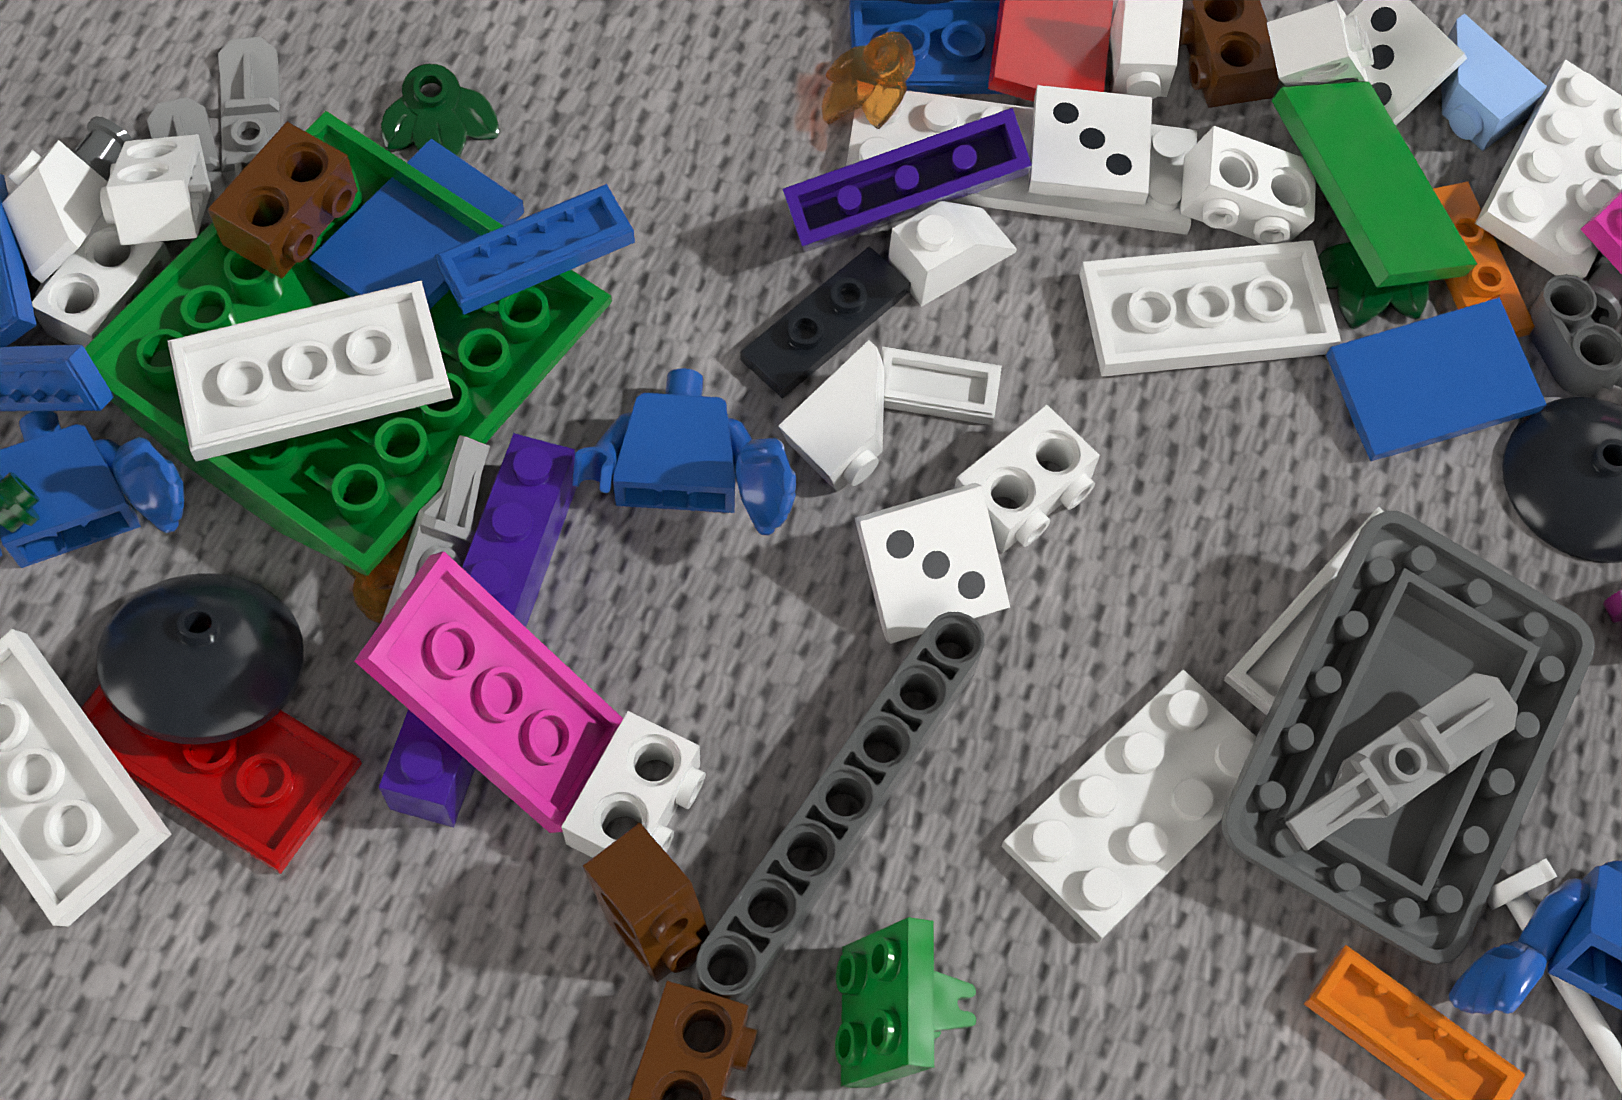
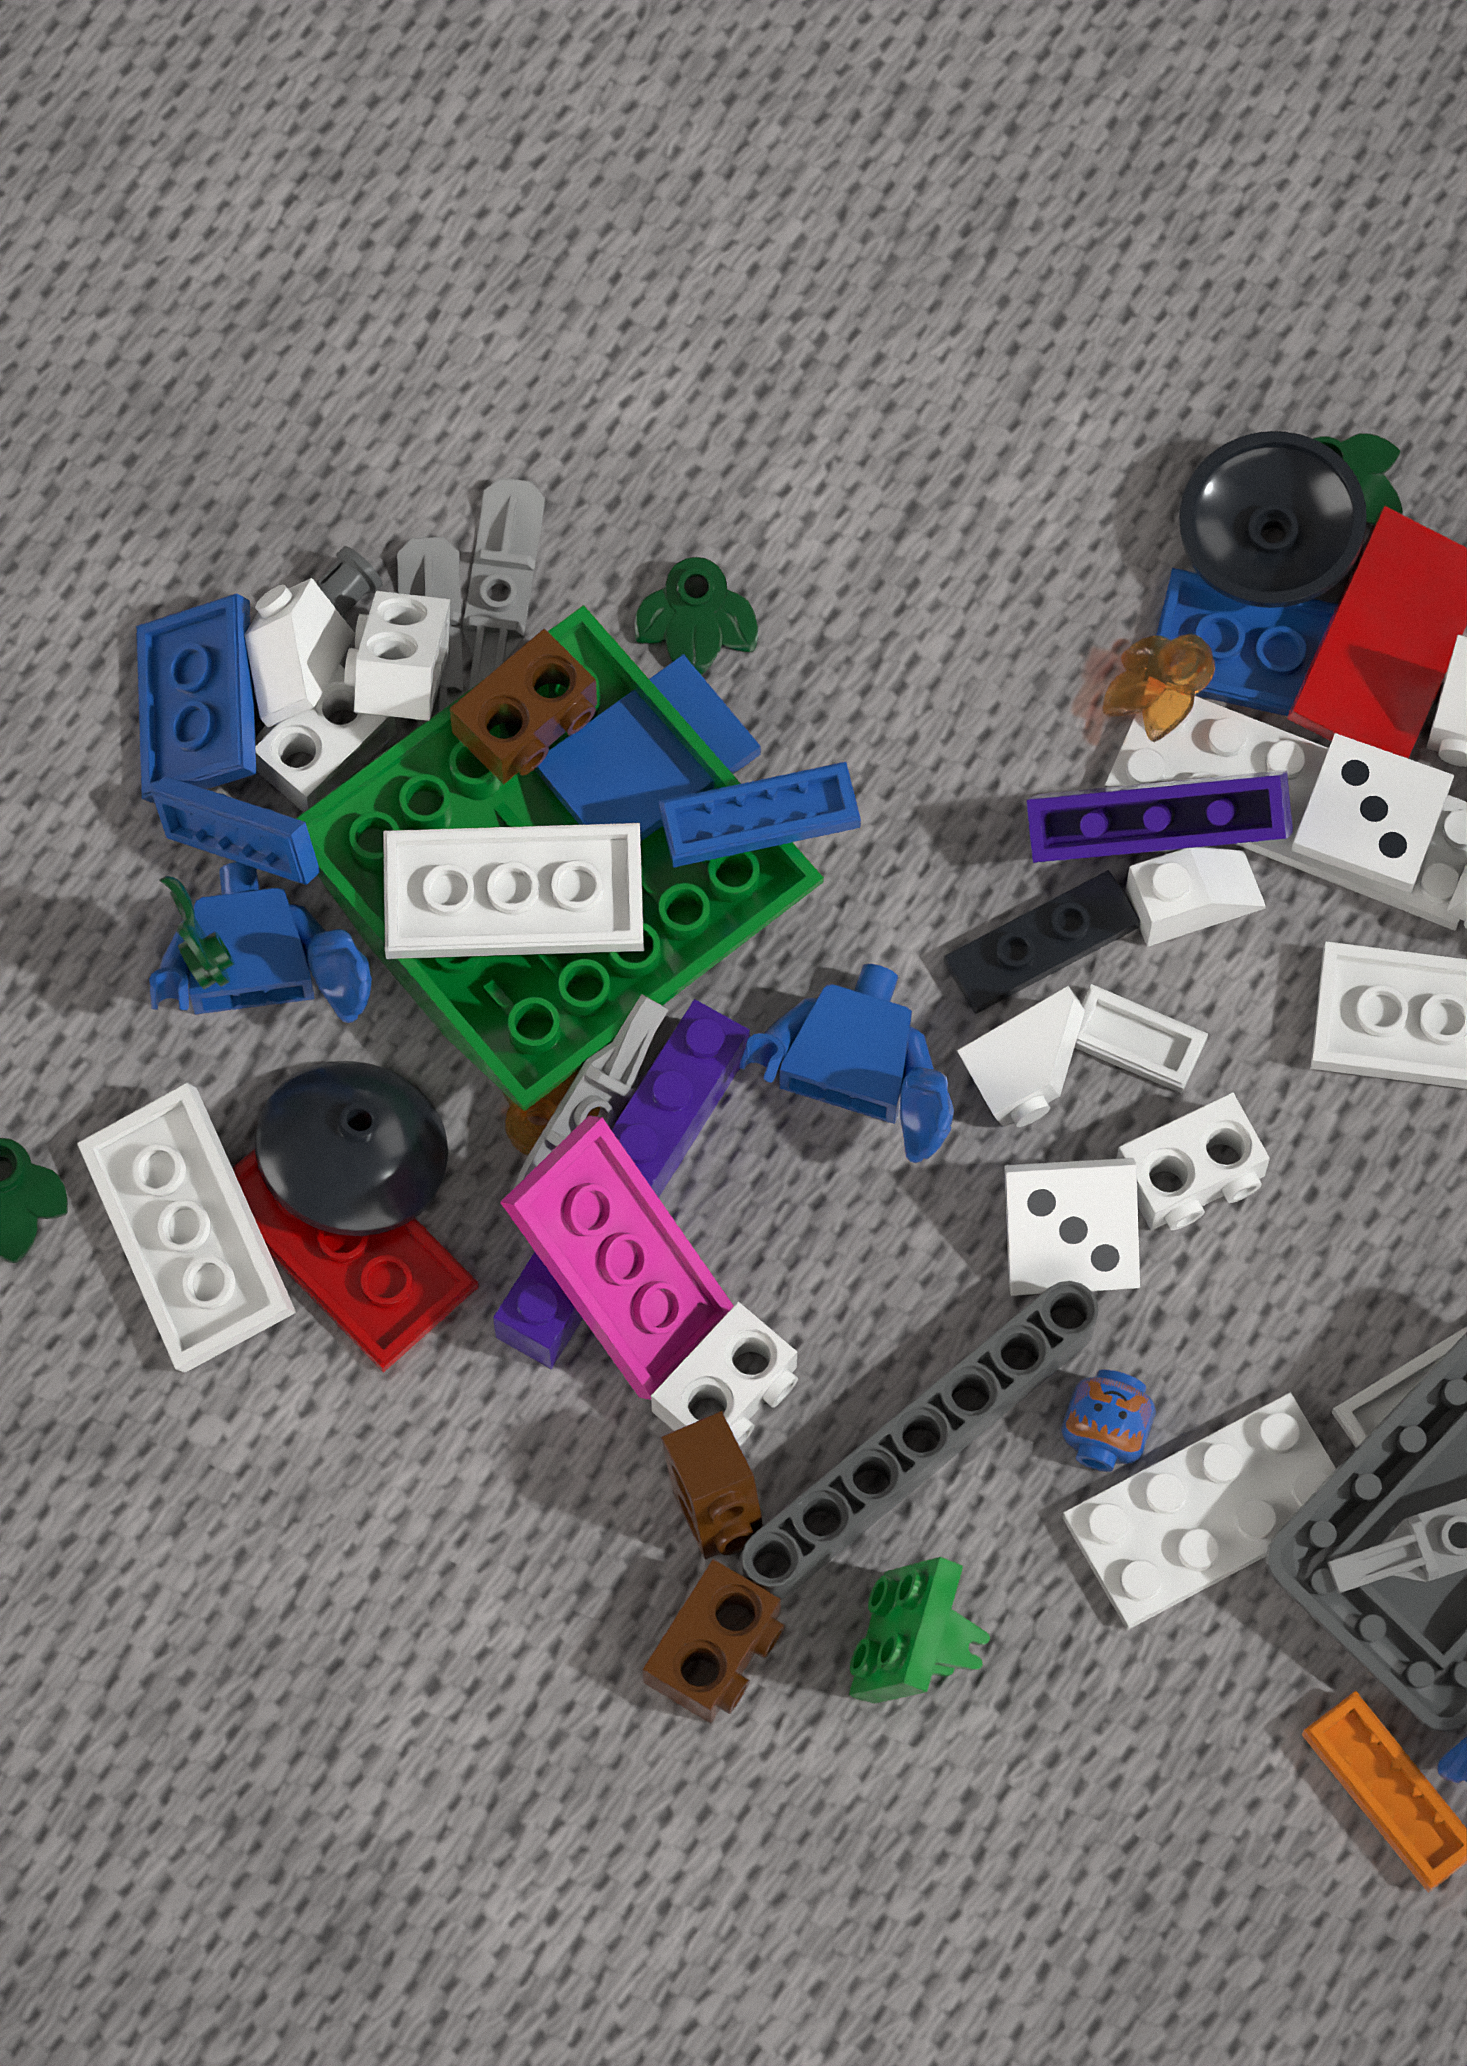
camera: 20 degrees right, 5 degrees up
none -> blue head [1061,1369,1156,1472]

